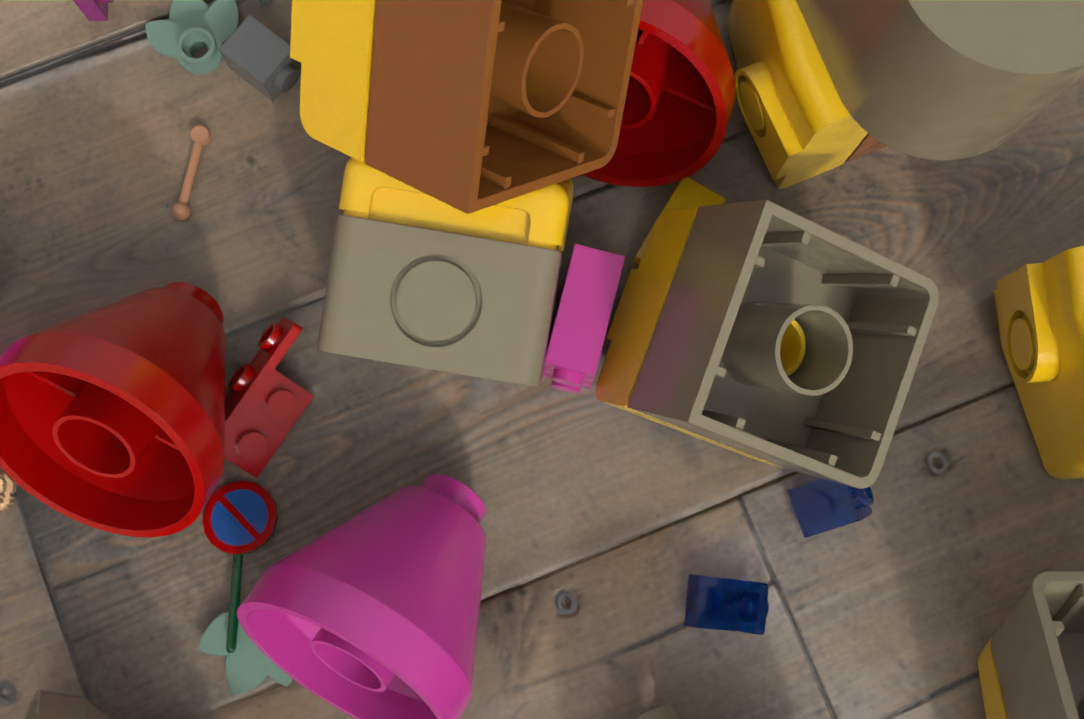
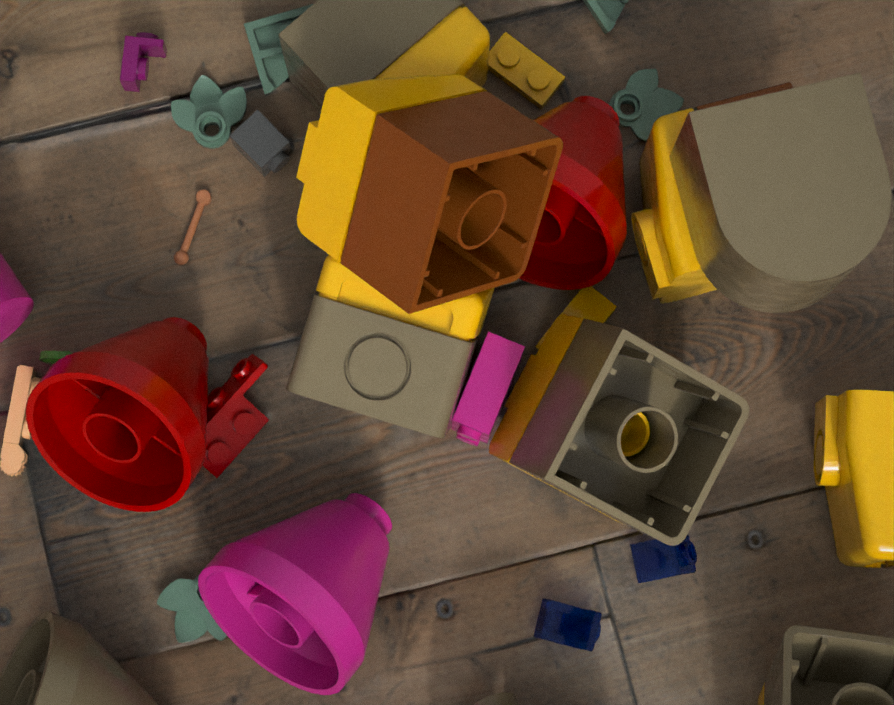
camera: 10 degrees right, 0 degrees up
piece [202,481,278,653] -> none

